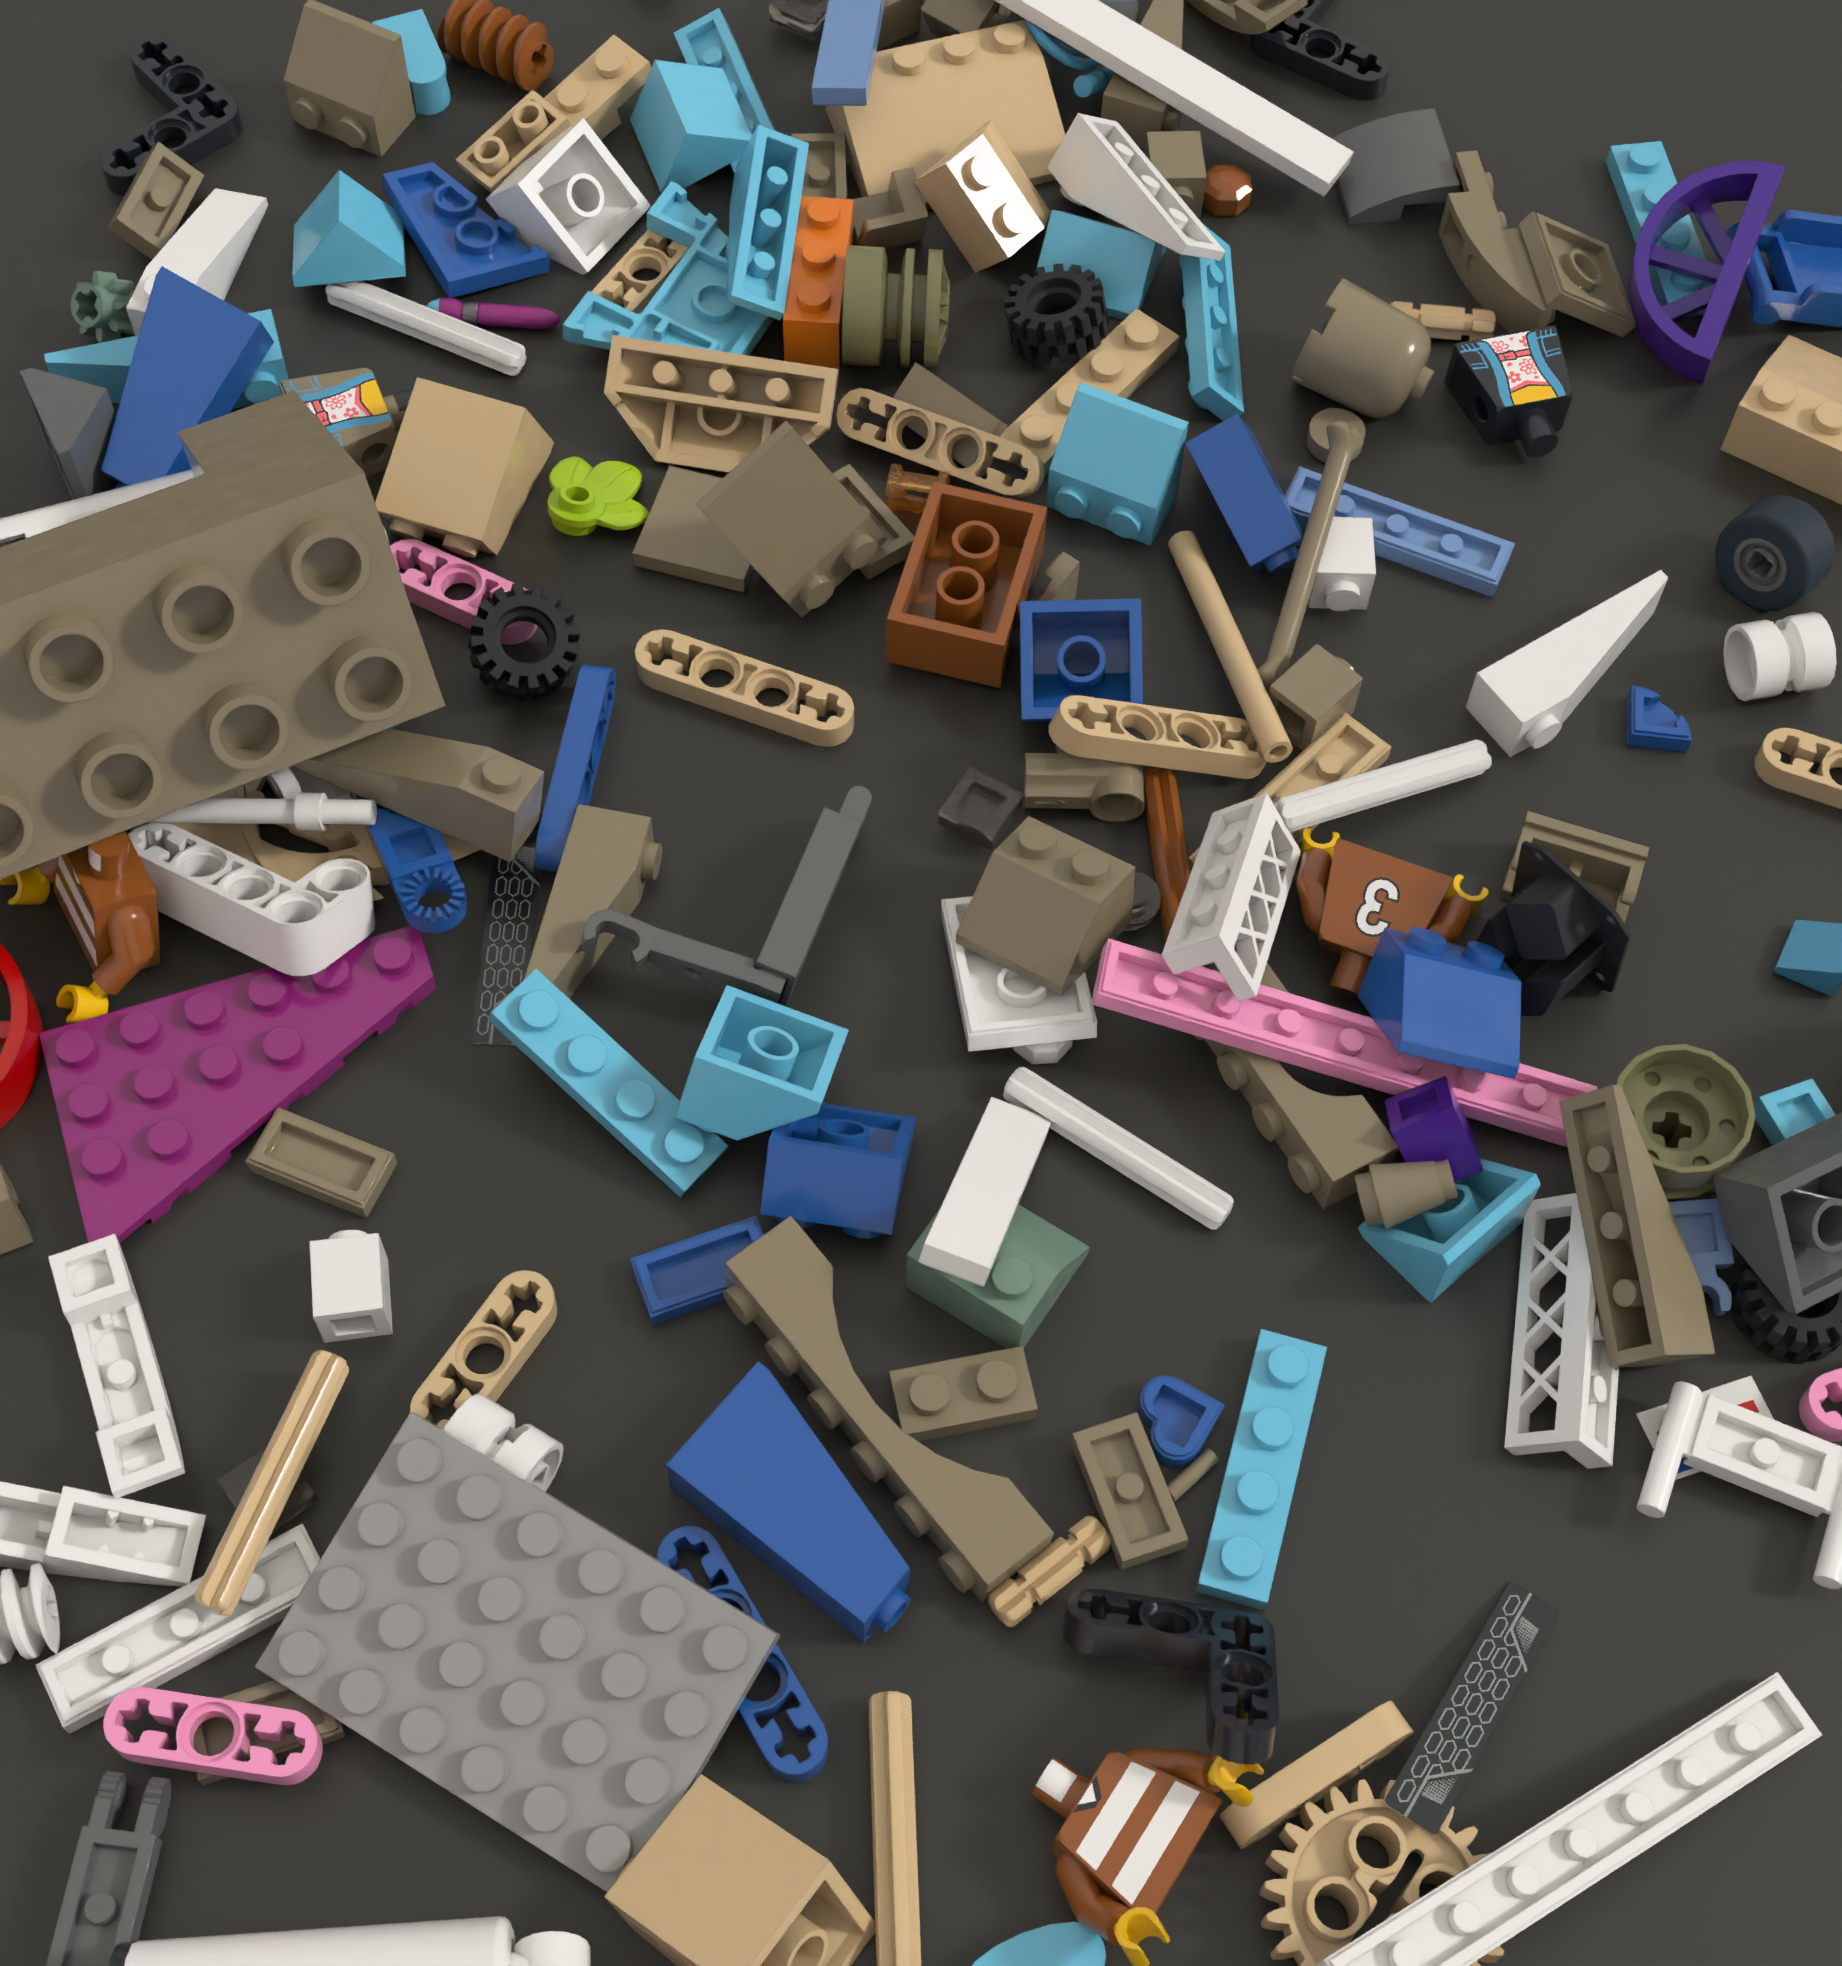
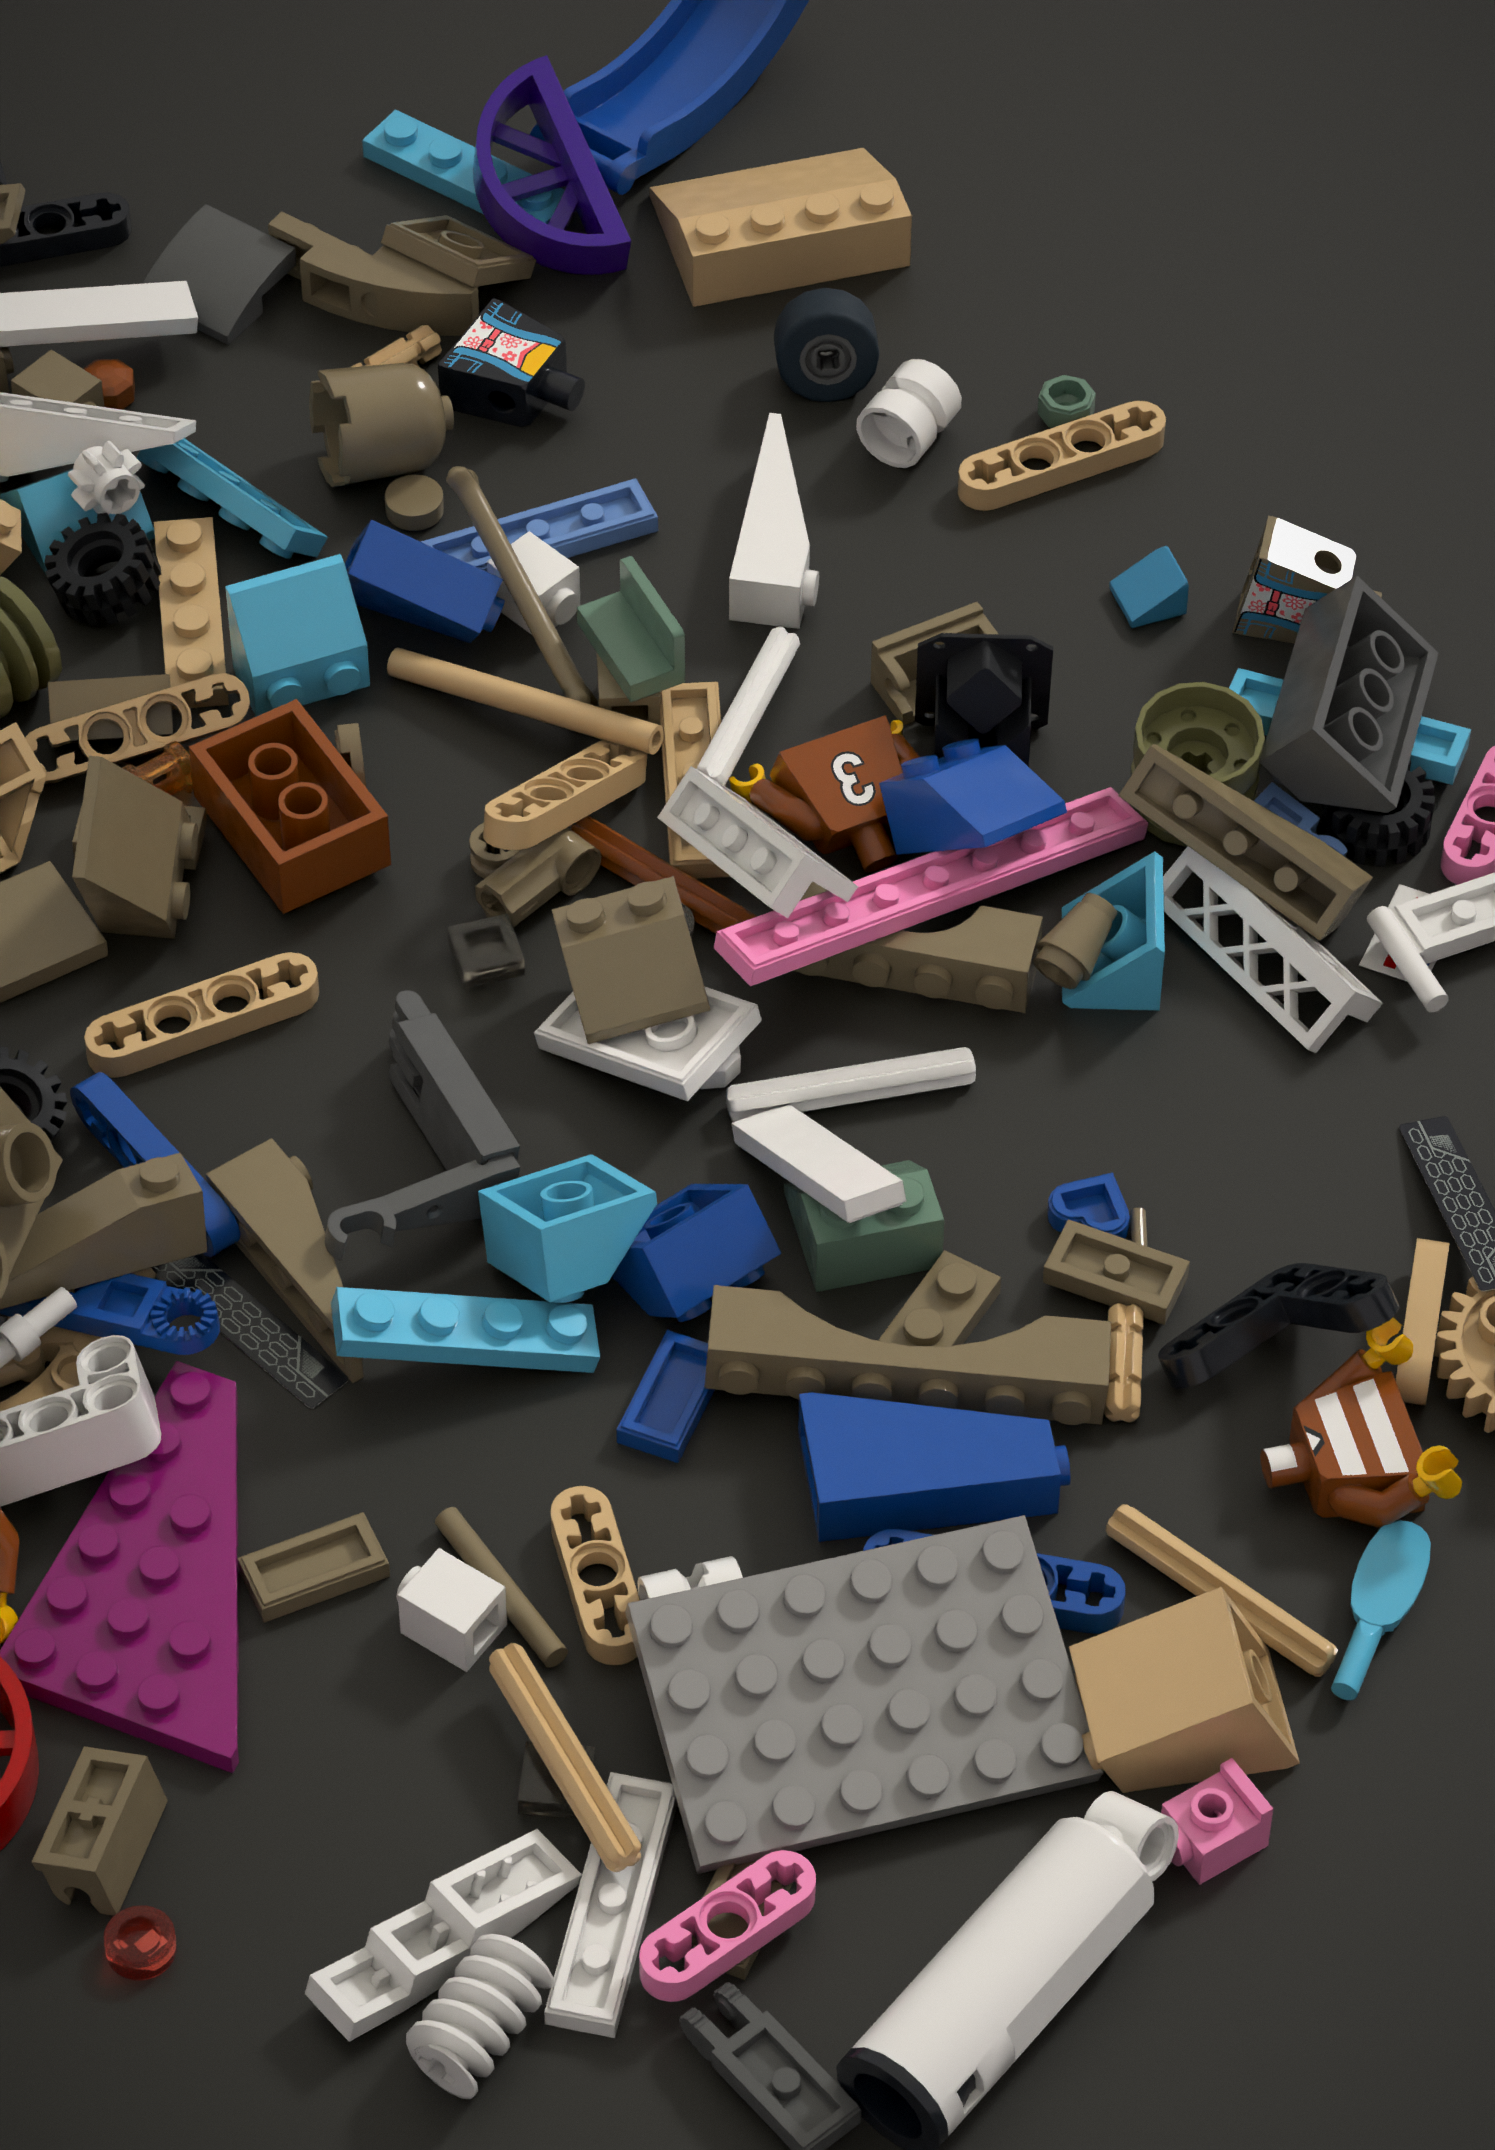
camera: 45 degrees left, 10 degrees down
white slope [48,1234,185,1498] -> none
blue slope [1020,599,1143,722] -> none
medium azure plate [1195,1329,1327,1611] -> none
dark purple panel [1384,1075,1484,1182] -> none
blue tile [1626,685,1692,752] -> none
none -> white gear [68,441,145,515]
none -> dark tan bar [435,1507,568,1668]
none -> sand green panel [577,556,685,702]

